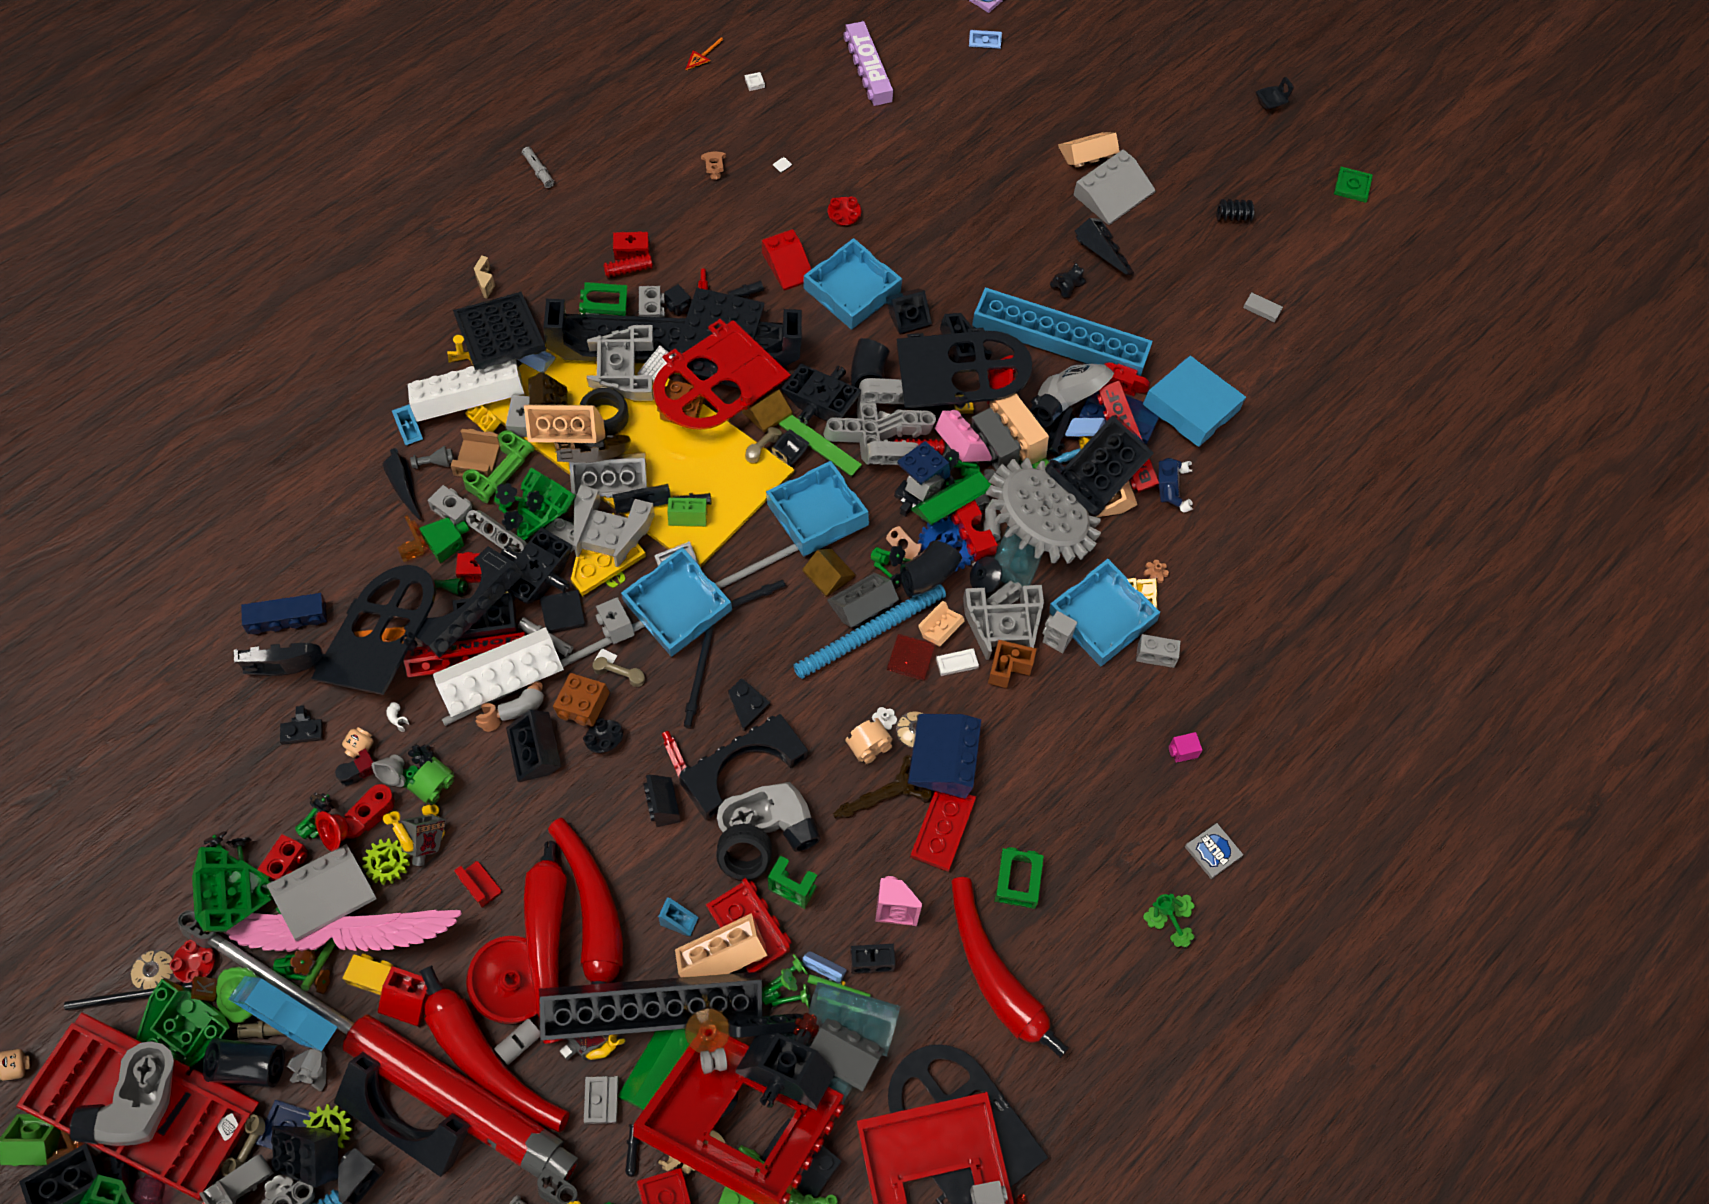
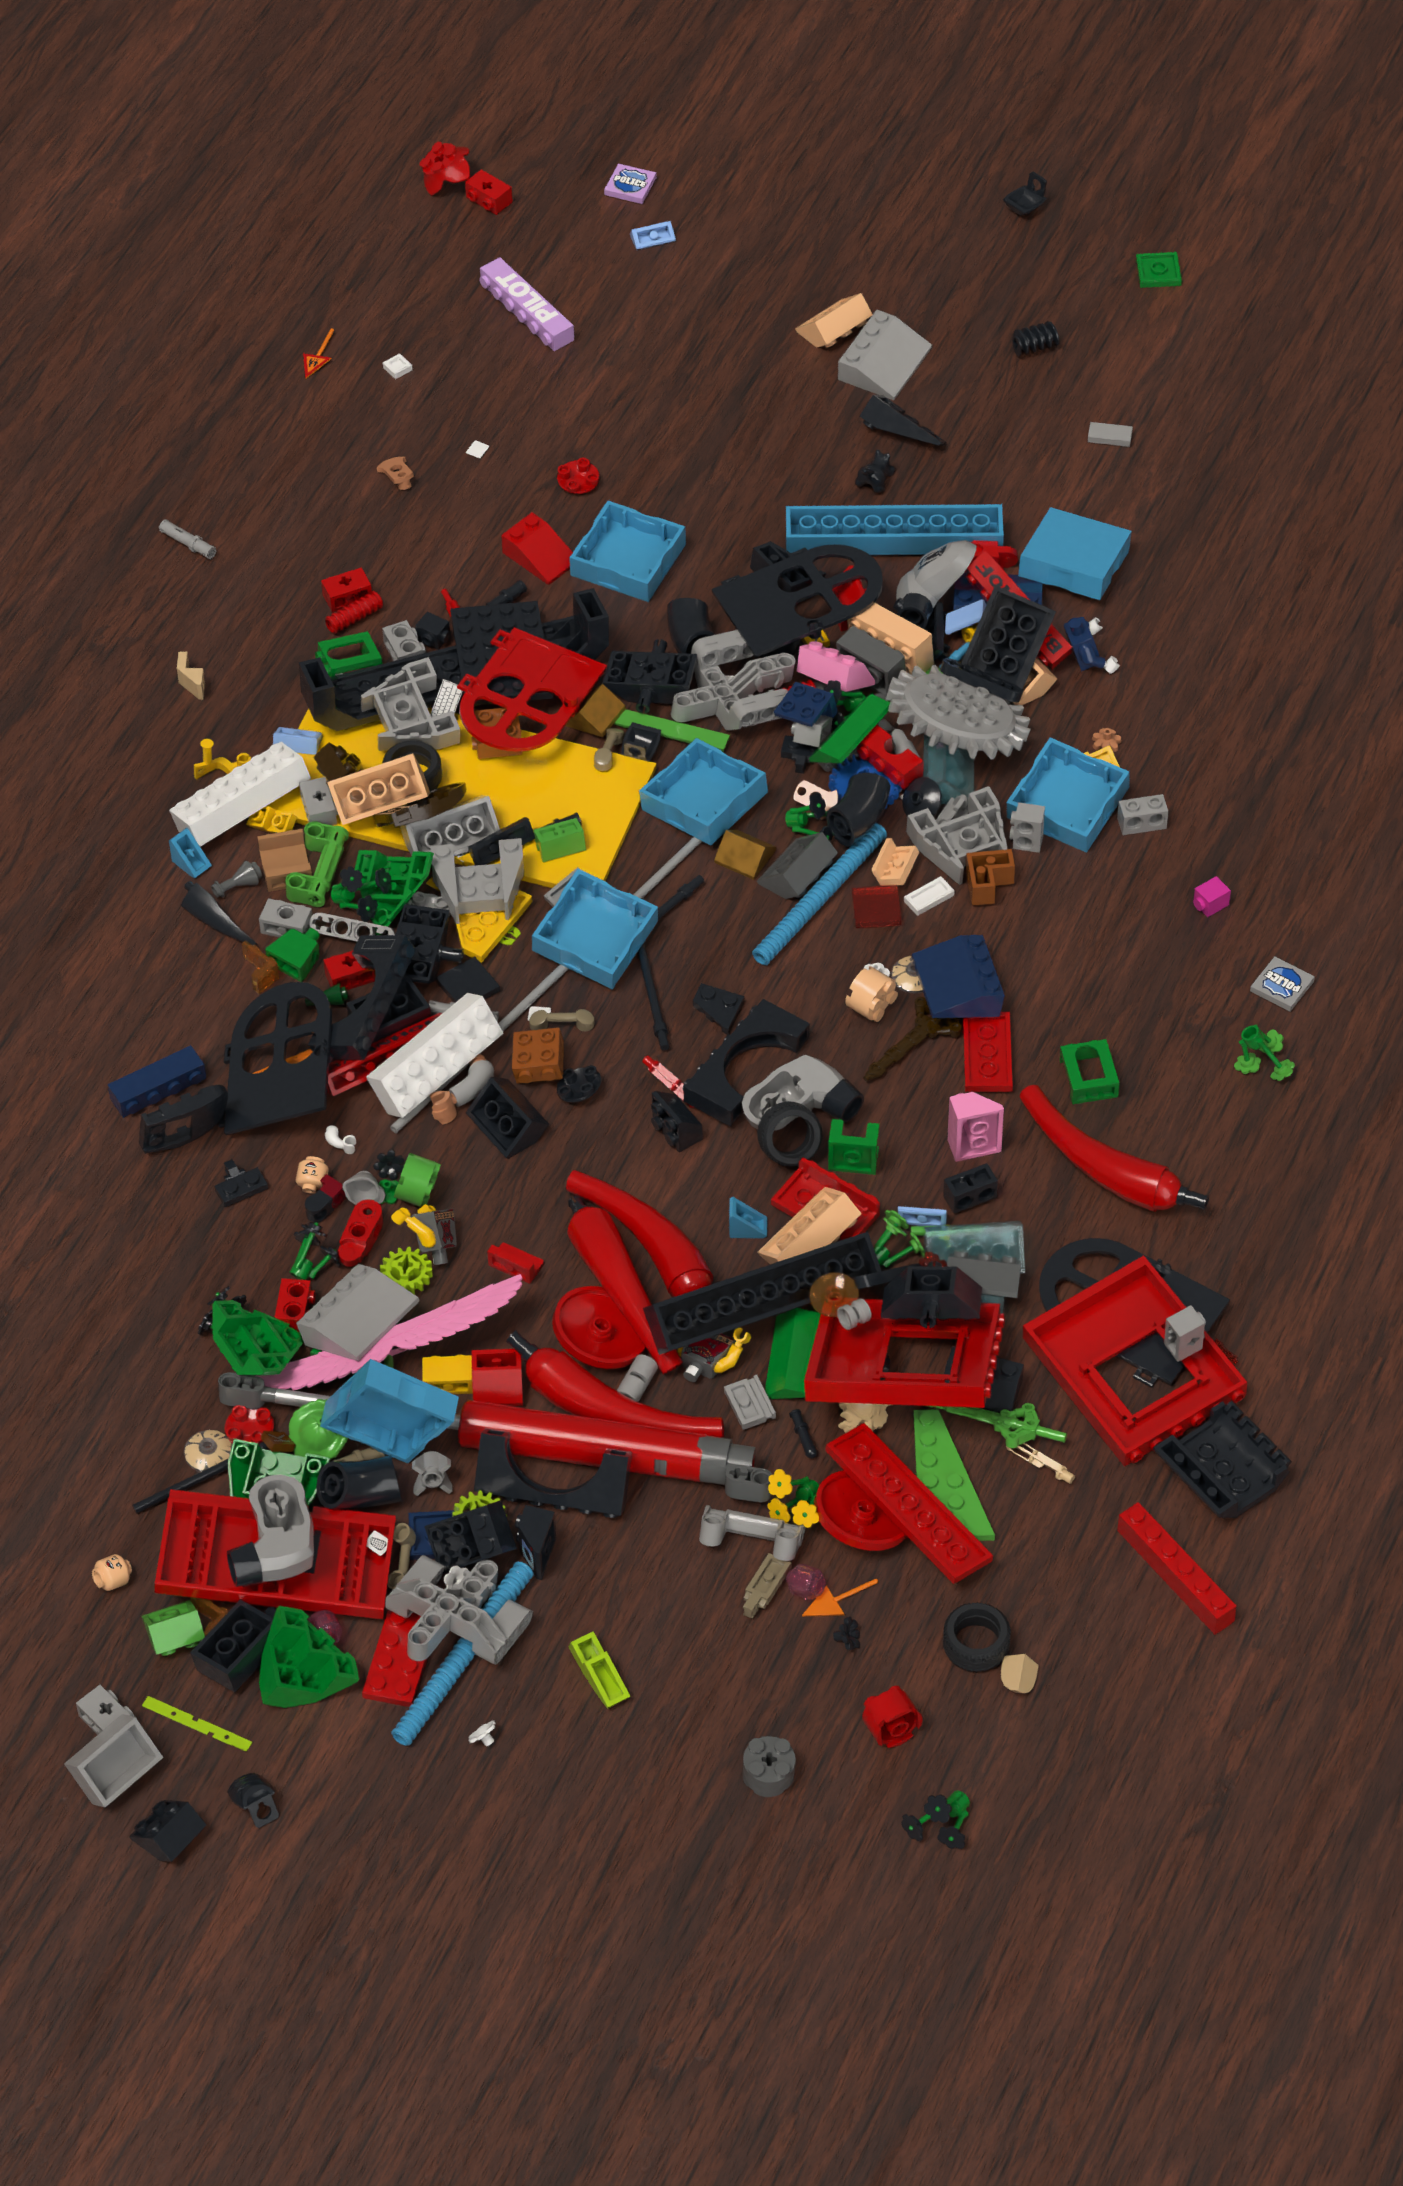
camera: 15 degrees left, 10 degrees down
red hat [315,811,349,852] -> none
black plate [453,292,546,370] -> none
light grey brick [595,597,635,644] -> none
black slope [886,288,932,334] -> none

